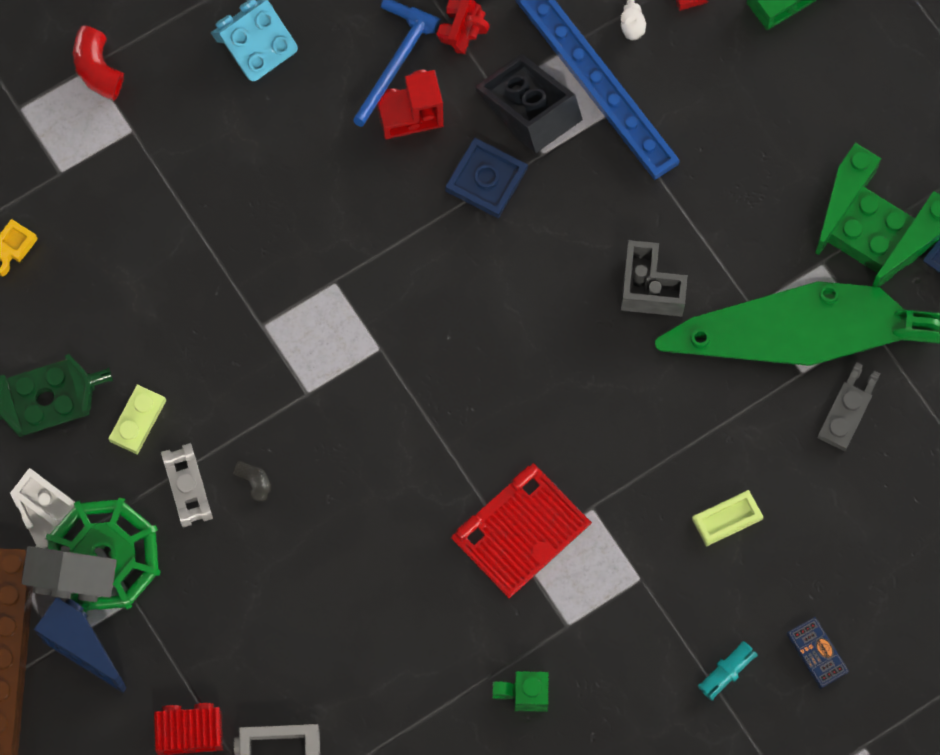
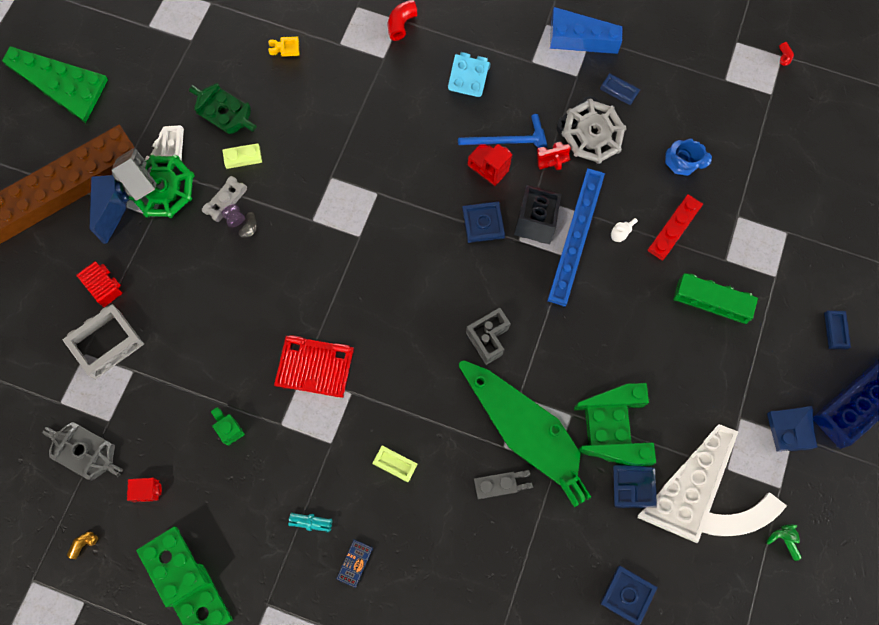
camera: 50 degrees right, 0 degrees up
none -> clear purple wheel [221,204,245,227]

